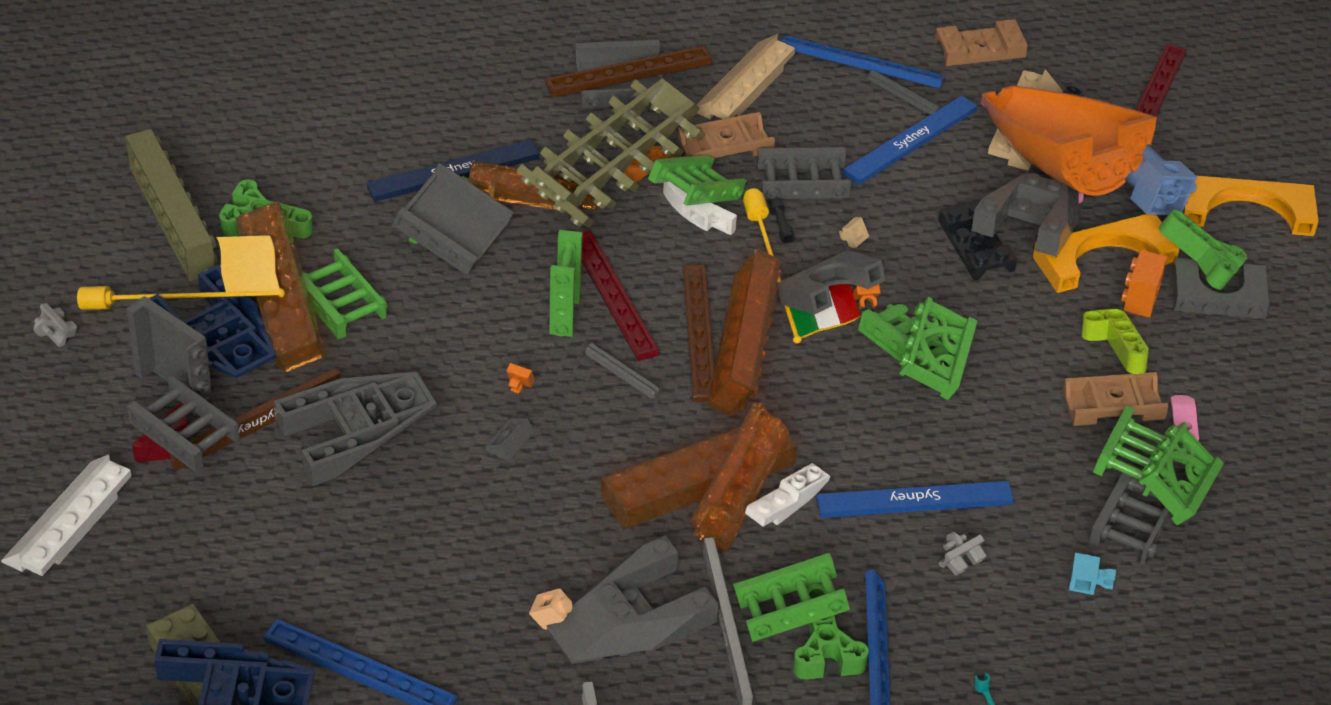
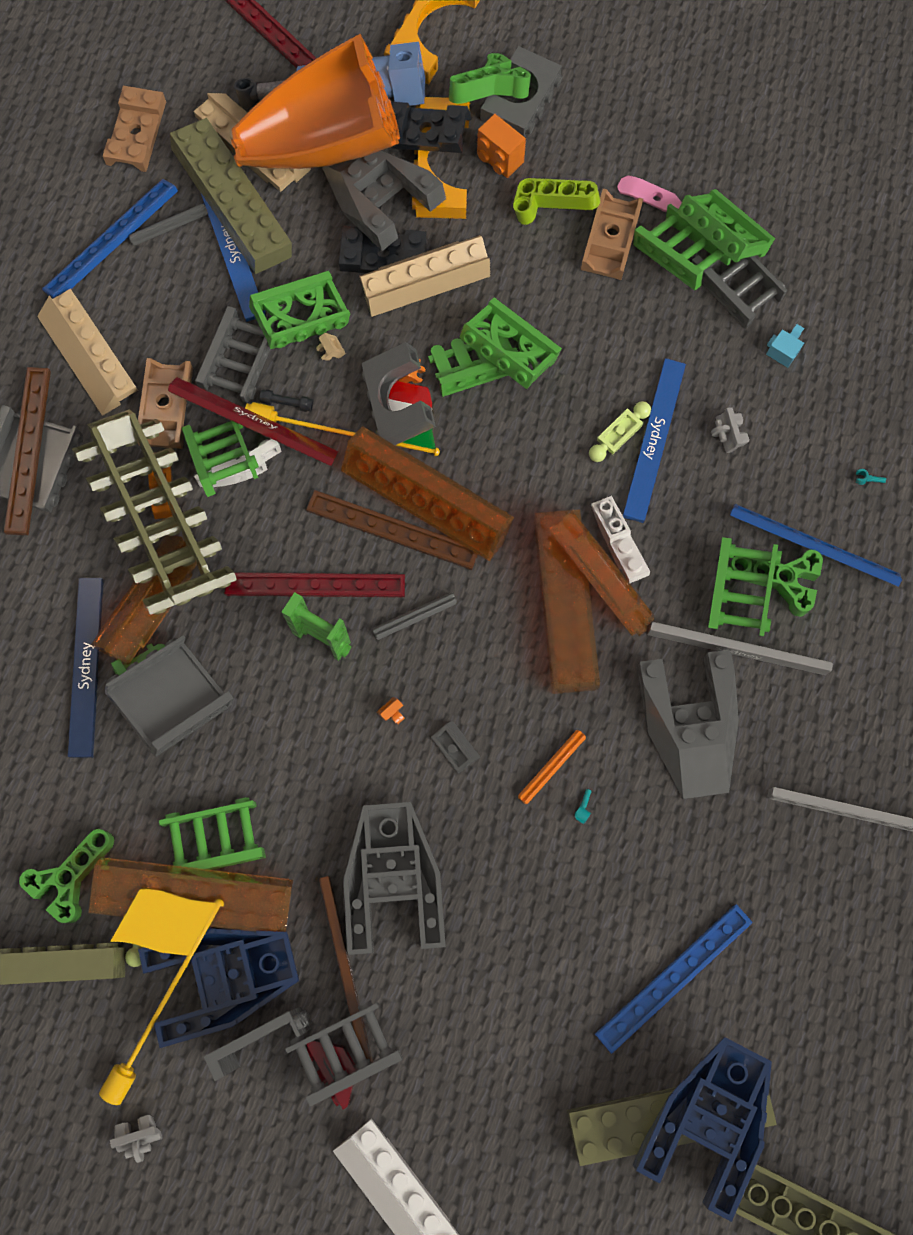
camera: 65 degrees left, 30 degrees up
light nougat brick [529,588,572,630] -> none
none -> dark red tile [168,377,339,466]
none -> olive brick [170,118,292,274]
none -> bright green fence [249,271,350,349]
none -> tan slope [359,235,490,317]
none -> black piece [390,102,471,153]
none -> orange axle [518,730,586,804]
none -> teal hand [575,789,591,824]
none -> yellowish green plate [589,401,651,462]

